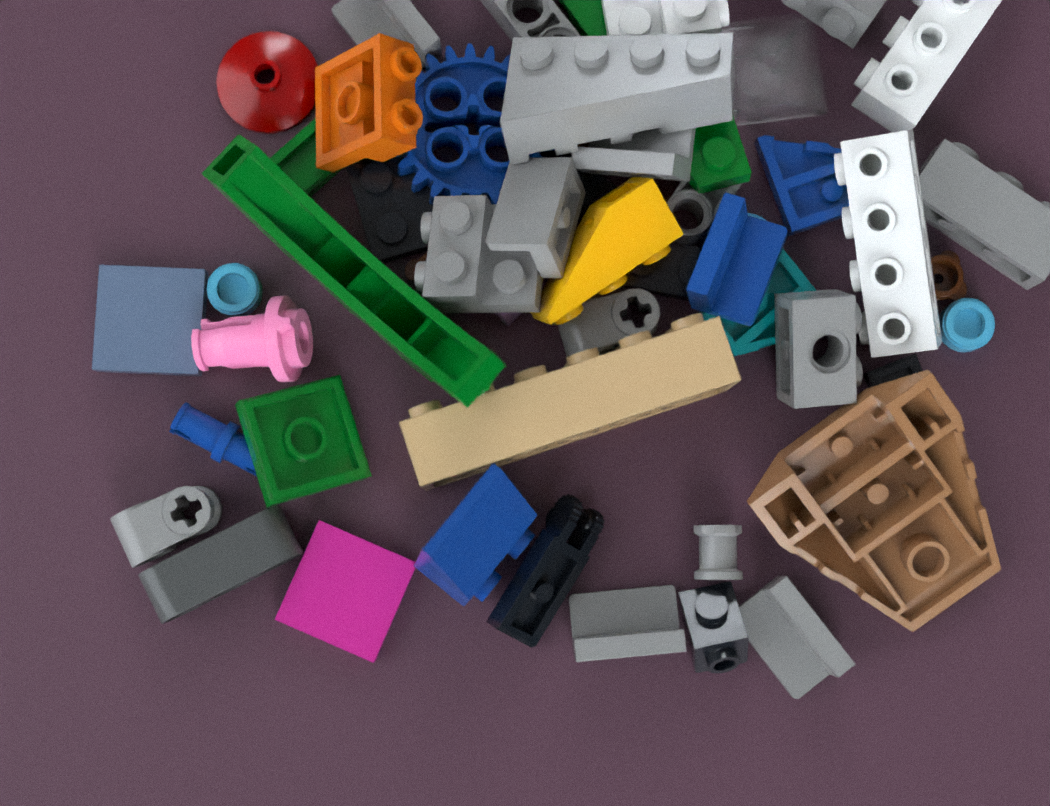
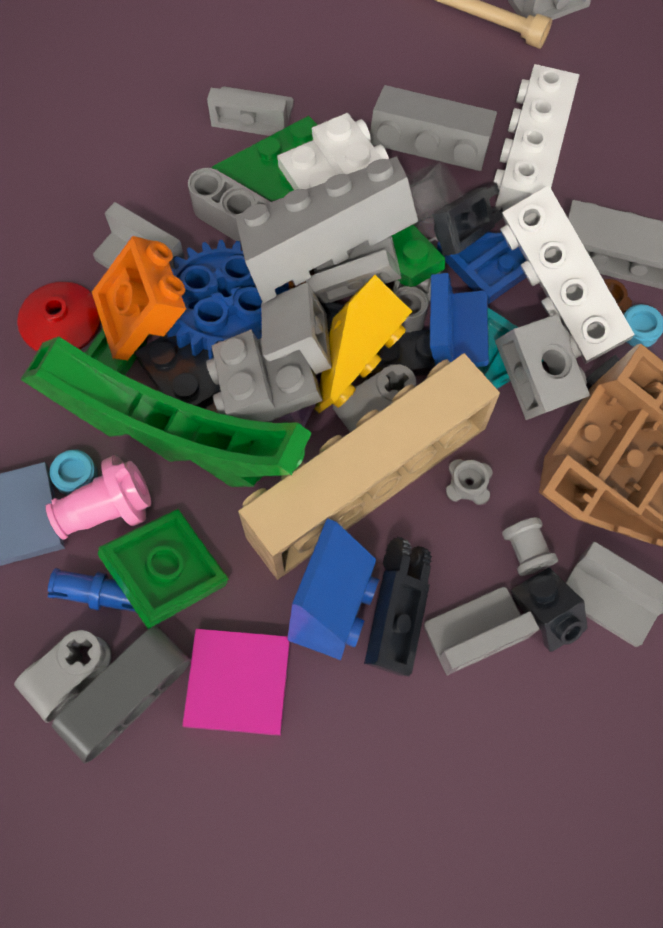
camera: 15 degrees left, 15 degrees down
none -> black hinge [433,182,504,256]
none -> light grey plate [446,459,493,505]

